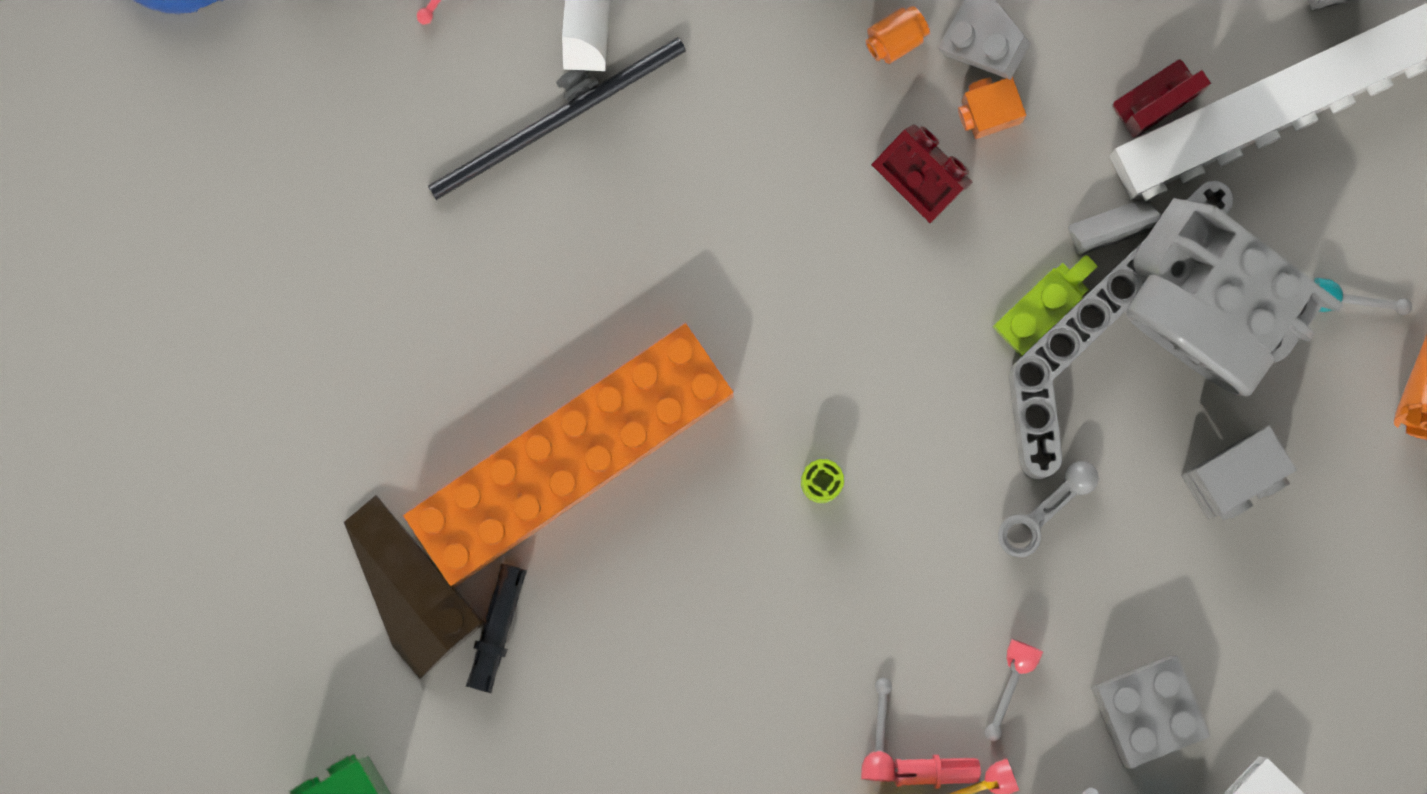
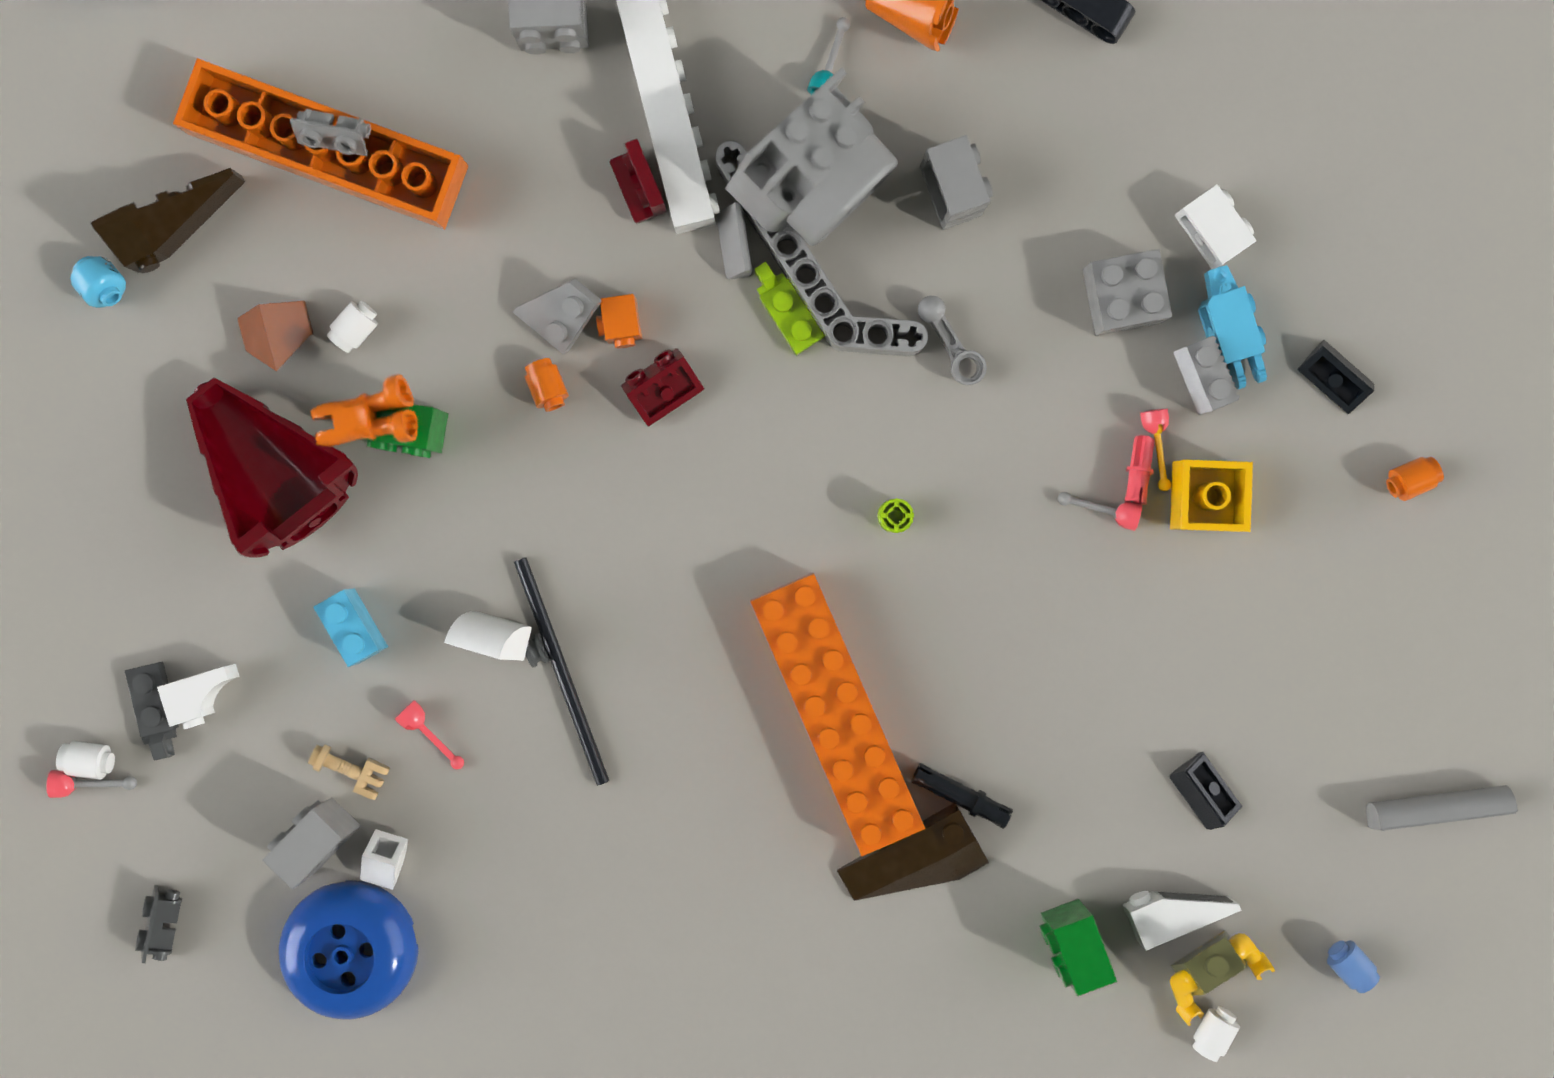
camera: 75 degrees left, 5 degrees up
hinge [985,639,1043,741] -> none

